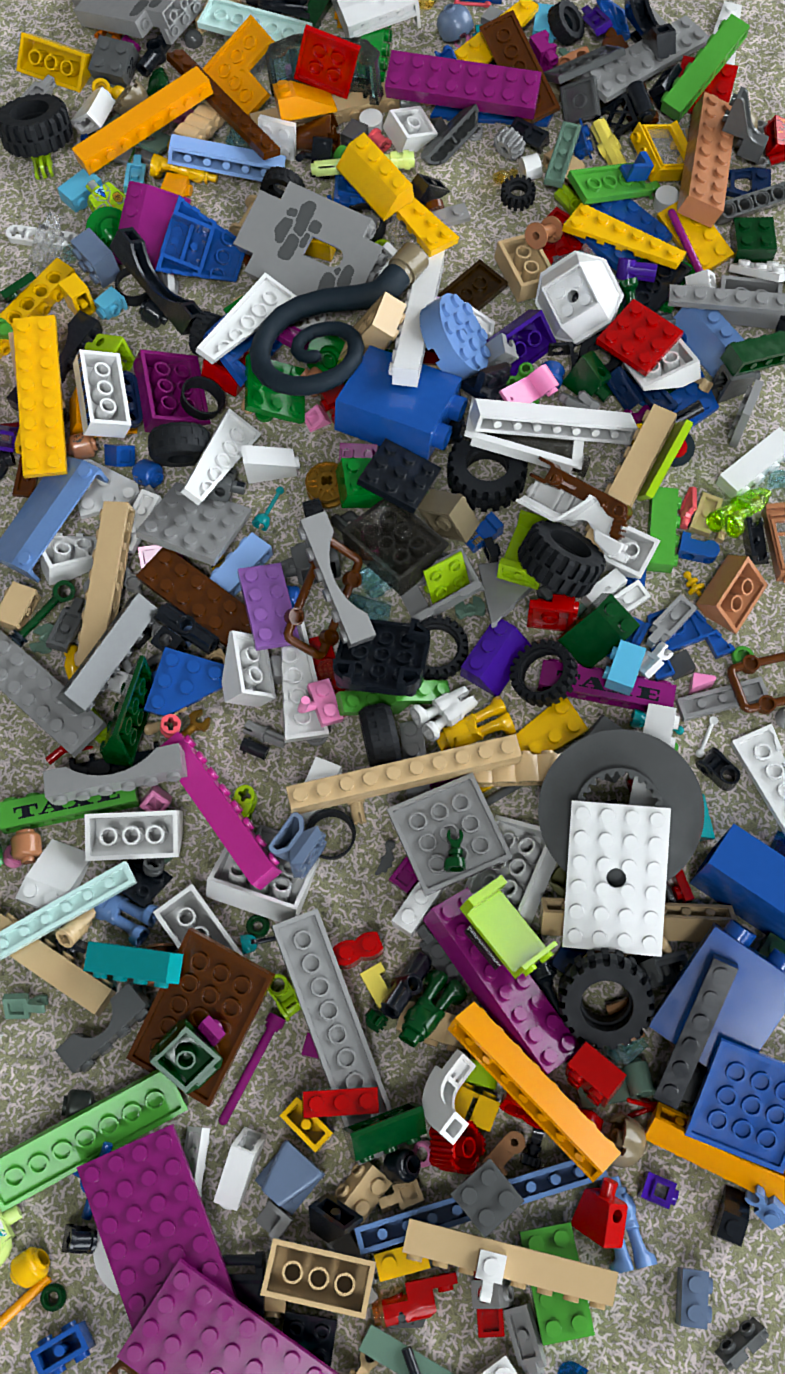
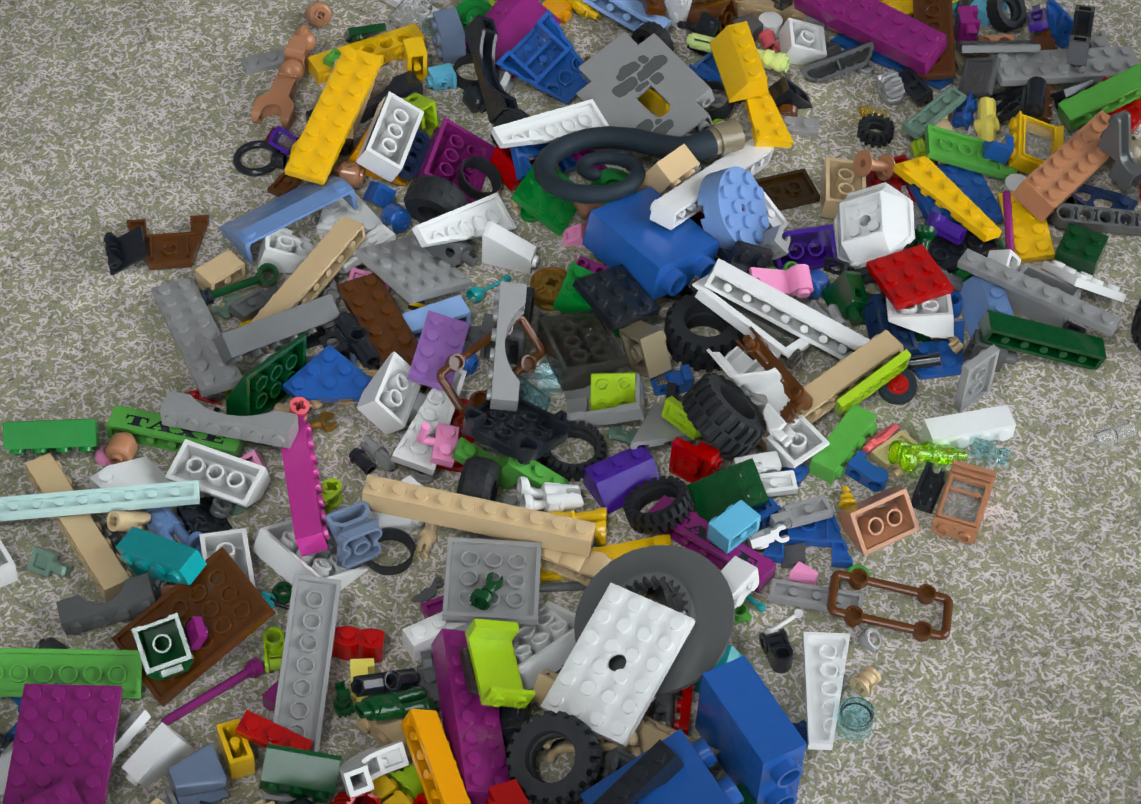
camera: 20 degrees right, 20 degrees down
white piece [519,153,542,180] -> none

